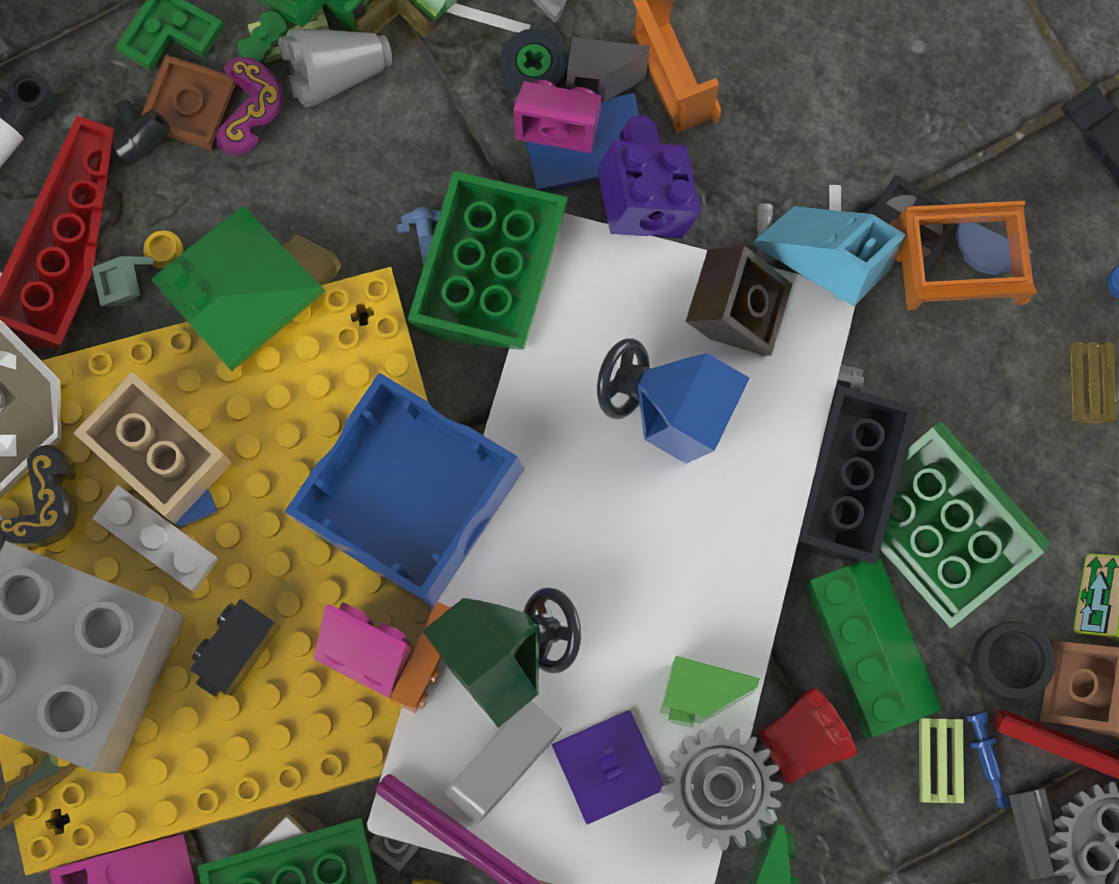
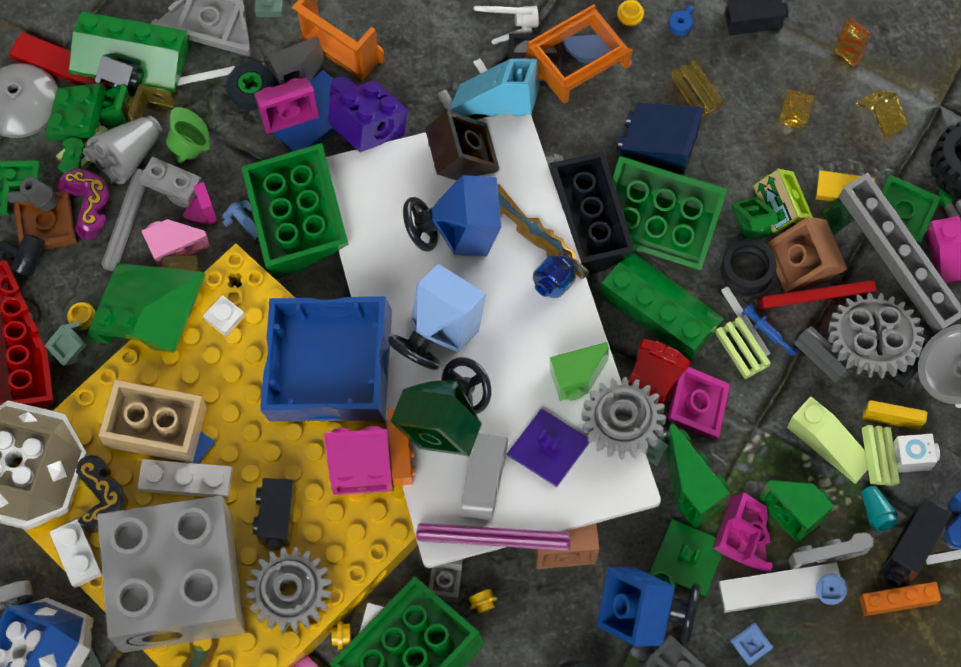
camera: 30 degrees left, 10 degrees down
none -> dark grey piece [7,177,58,212]
none -> light grey axle [101,169,146,271]
none -> light grey plate [139,157,203,208]
none -> bright pink slope [141,219,211,268]
none -> bright green piece [166,107,210,163]
none -> dark pink tile [183,182,218,225]
none -> white plate [203,295,245,337]
none -> light grey gear [246,547,333,634]
none -> yellow plate [331,621,351,652]
none -> light blue piece [388,264,486,370]
none -> white plant [474,6,539,44]
none -> pearl gold sword [497,184,589,279]
none -> clear blue head [532,255,576,298]
none -> dark blue slope [616,103,704,175]
none -> yellow plate [617,0,644,26]
none -> dark pink slope [668,367,730,439]
none -> white sticker [721,287,771,356]
none -> green slope [731,196,779,240]

